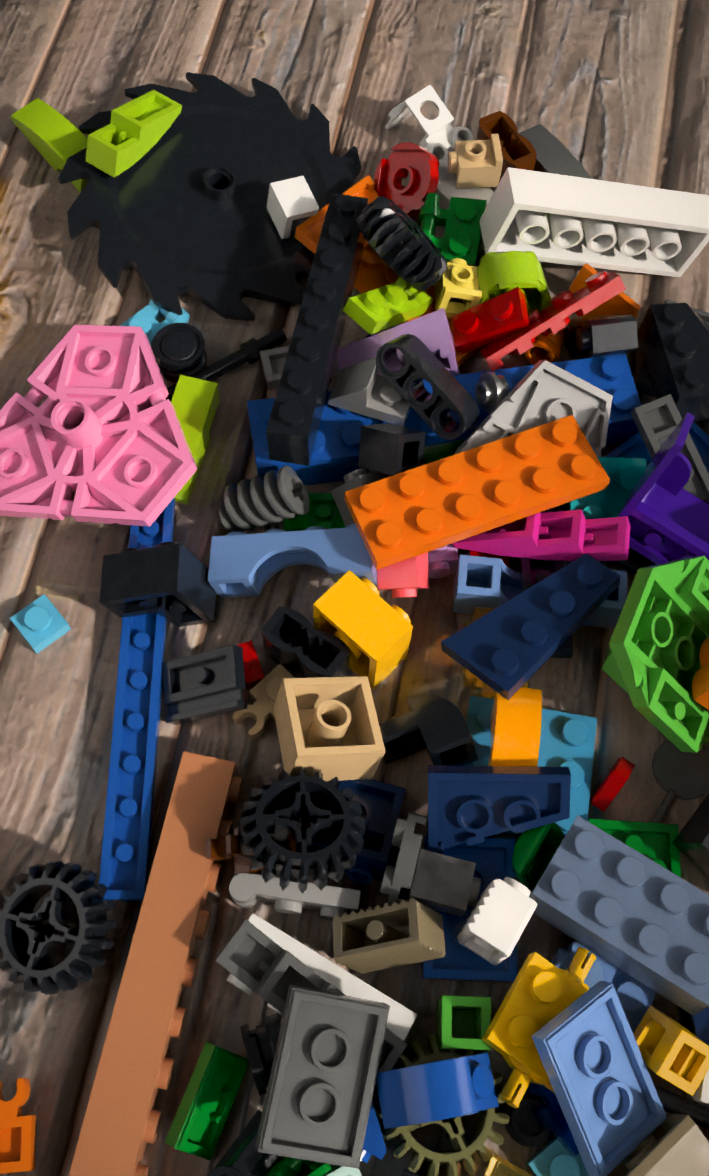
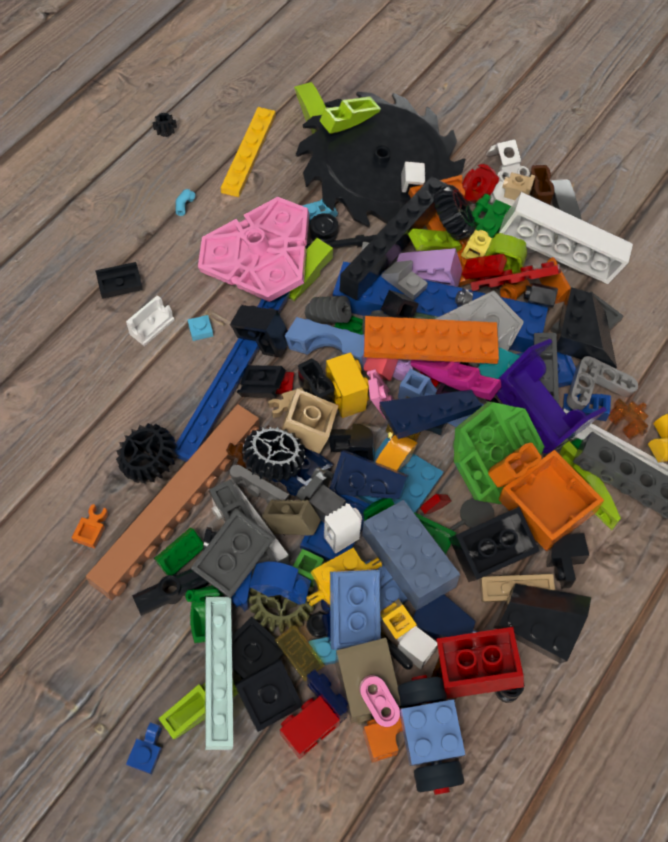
camera: 25 degrees right, 5 degrees down
black beam [376,334,480,440] -> none
none -> bright pink plate [367,369,394,419]

